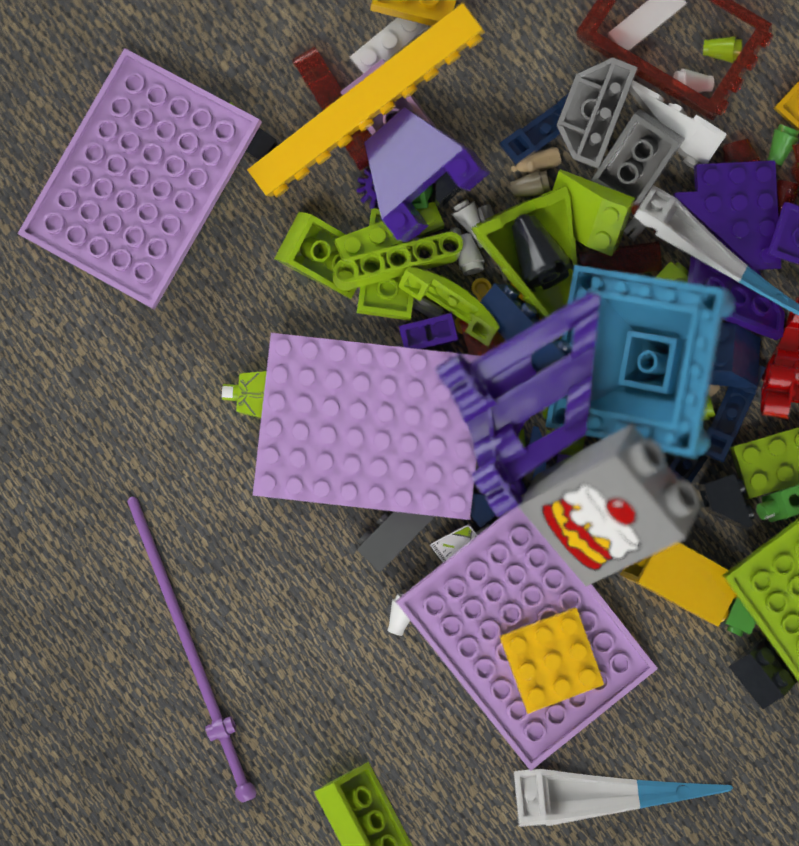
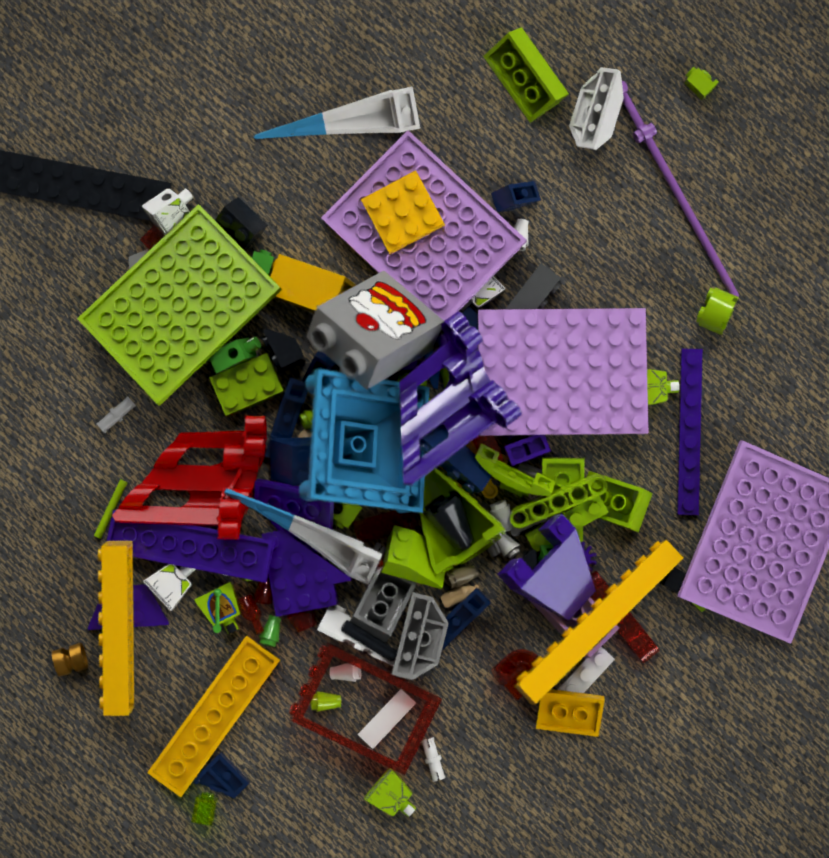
camera: 170 degrees right, 0 degrees up
none -> black axle [341,620,397,661]
none -> dark blue slope [491,181,541,213]
none -> clear red brick [491,649,539,701]
none -> white wedge [569,67,624,150]
none -> dark purple plate [677,348,703,515]
none -> lime brick [684,67,719,100]
none -> lime brick [696,287,739,335]

